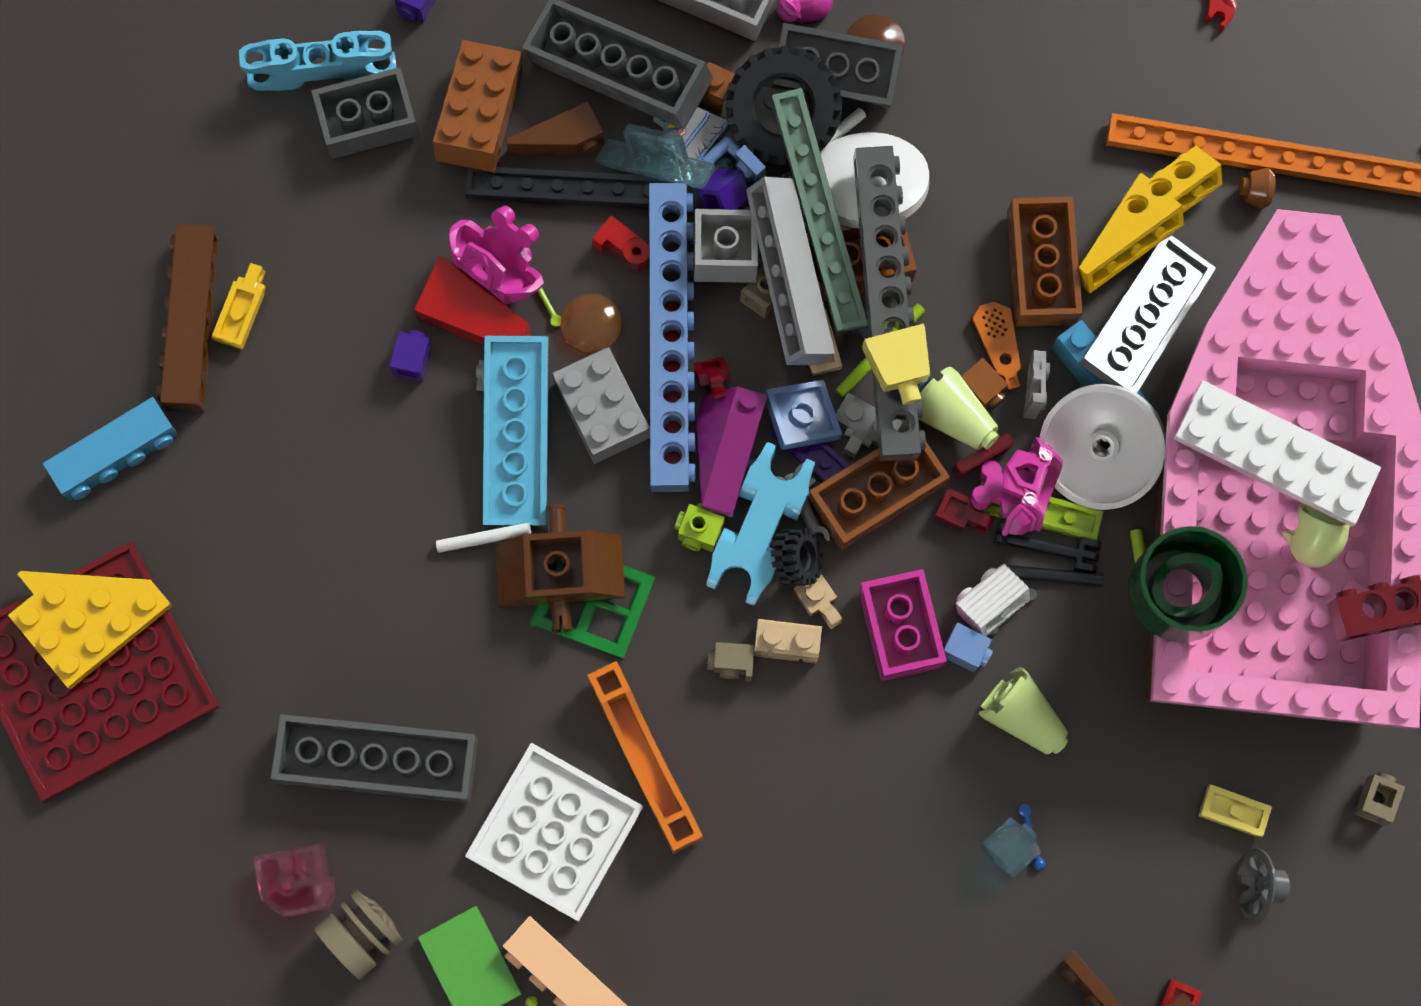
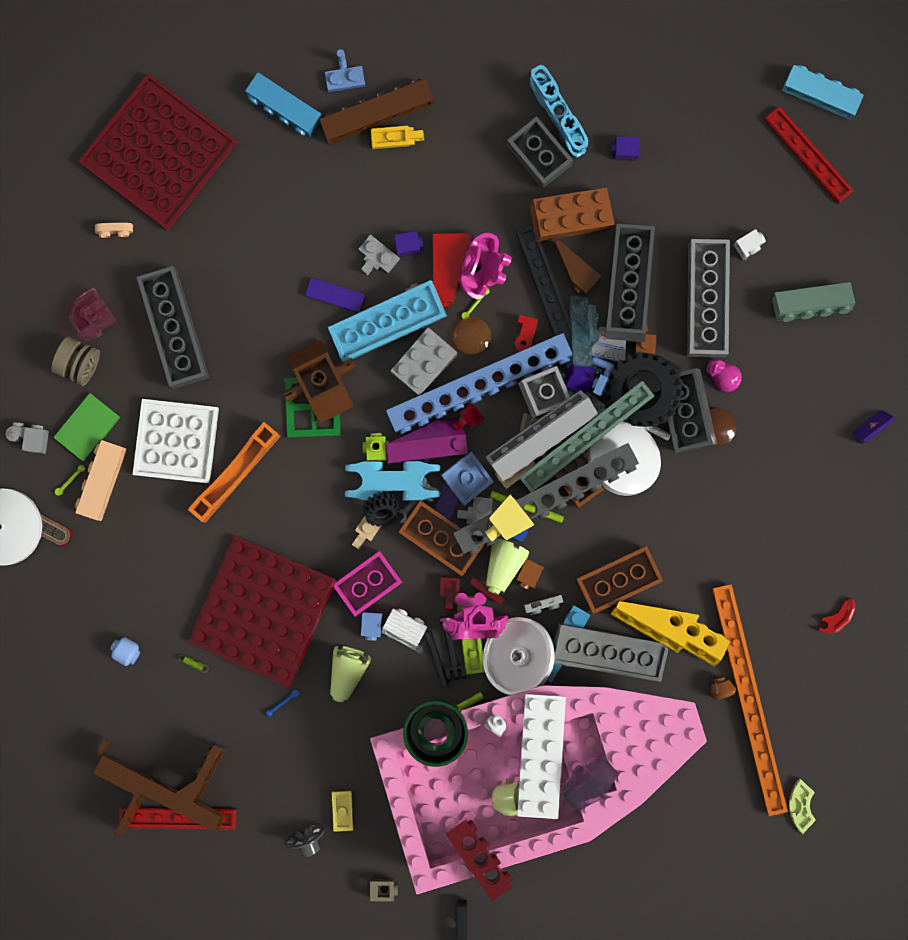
camera: 75 degrees right, 10 degrees up
yellow wing [8,571,172,689] -> none
white bar [436,523,531,553] -> none
dark tan brick [707,642,754,682] -> none
tan brick [754,619,822,664] -> none
orange piece [972,302,1021,390] -> none
clear light blue brick [982,817,1041,878] -> none
none -> light nougat plate [95,223,133,238]
none -> lime piece [179,655,207,672]
none -> dark red plate [188,535,337,688]
none -> dark purple tile [305,278,366,313]
none -> medium blue plate [325,49,365,92]
none -> light grey hinge [359,235,400,276]
none -> white plate [483,715,506,737]
none -> clear purple brick [561,755,618,812]

